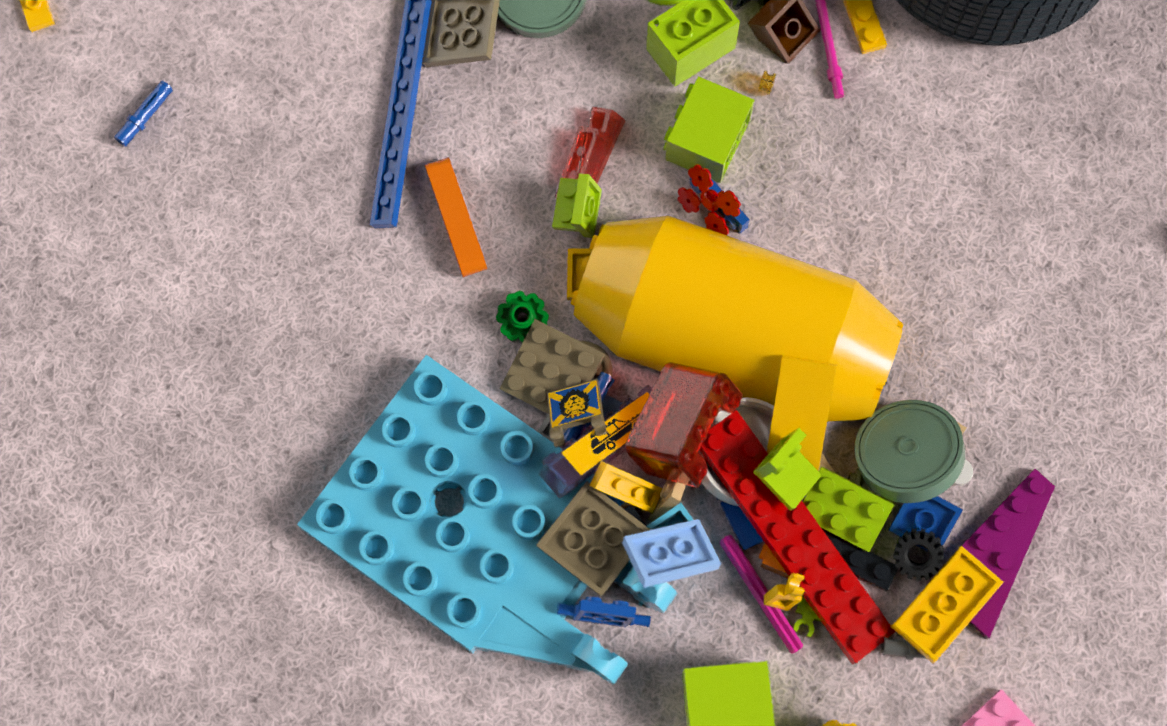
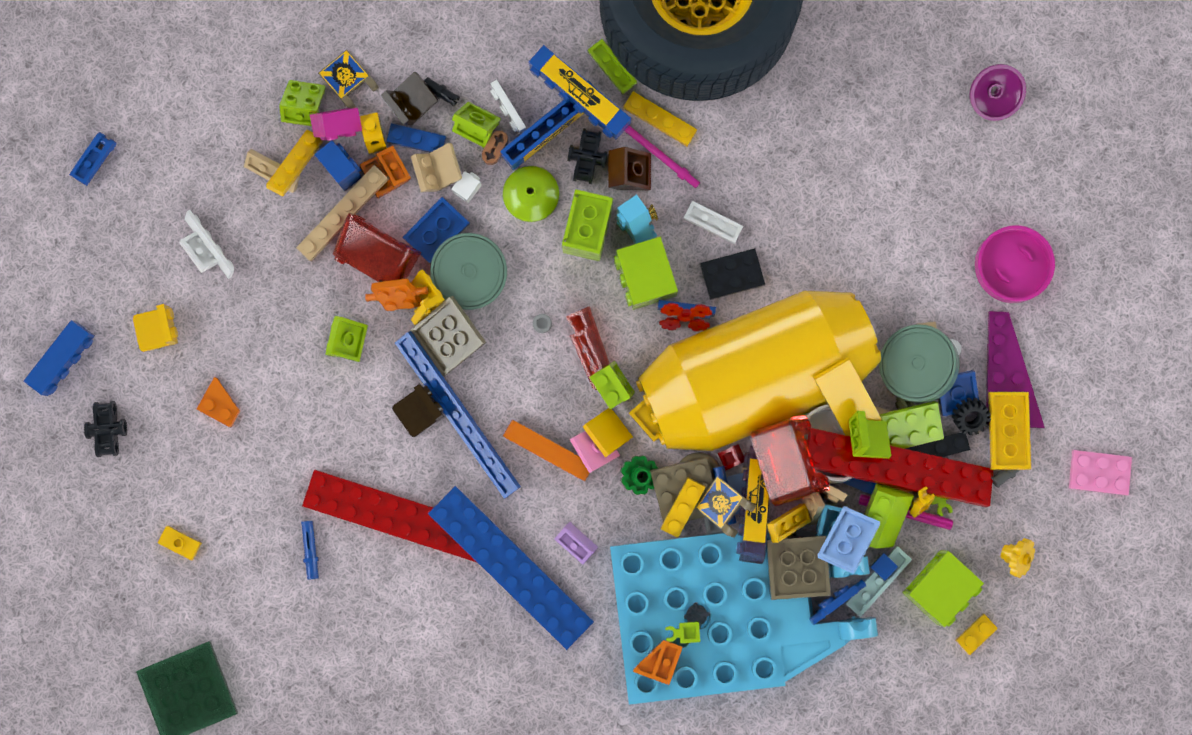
camera: 40 degrees left, 10 degrees up
none -> red plate [302,470,477,563]
none -> dark brown bracket [392,383,444,437]
none -> blue plate [428,486,594,650]
none -> light grey tile [533,314,552,333]
none -> lavender slope [554,522,598,564]
none -> bright pink plate [570,431,620,473]
none -> yellow tile [582,408,633,458]
none -> medium azure wedge [616,194,657,244]
none -> orange wing [633,640,683,685]
none -> yellow plate [660,477,706,538]
none -> lime plate [665,621,700,643]
none -> white plate [684,201,743,244]
none -> black plate [700,248,765,300]
none -> red slope [718,444,746,471]
none -> tan wing [811,478,847,503]
none -> light aqua plate [845,546,912,617]
none -> lime slope [864,483,914,548]
none -> blue tile [870,553,898,581]
none -> dark pink piece [975,225,1055,303]

